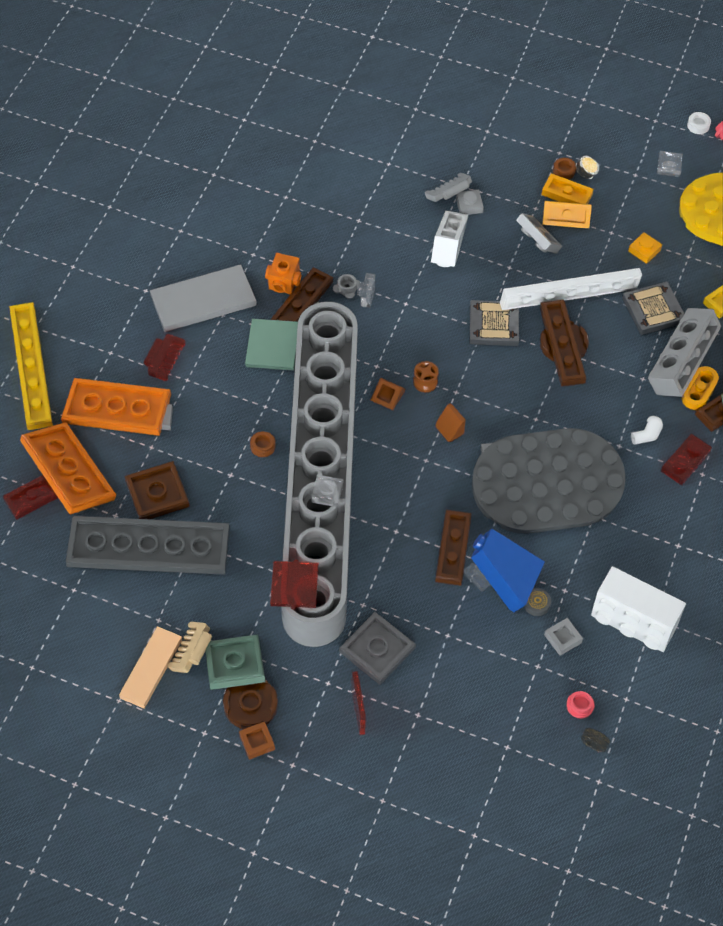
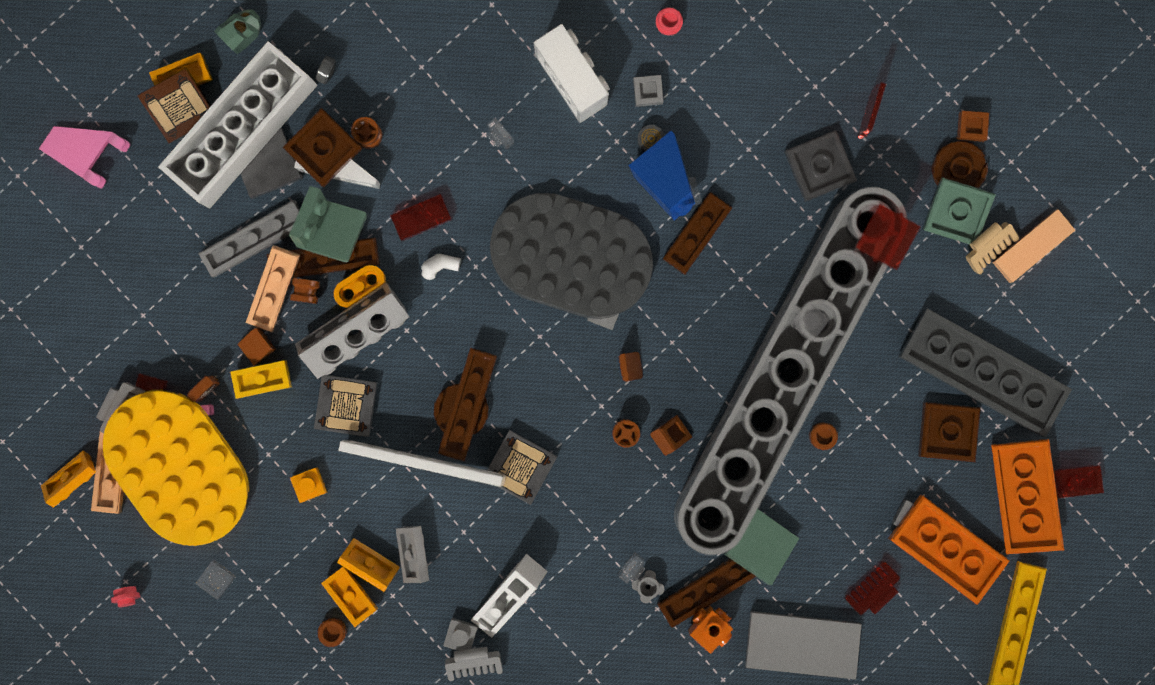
camera: 155 degrees left, 30 degrees up
clear smoke tile [576,155,599,179] -> none
white tile [687,112,711,134] -> none
none -> clear plate [487,118,514,150]

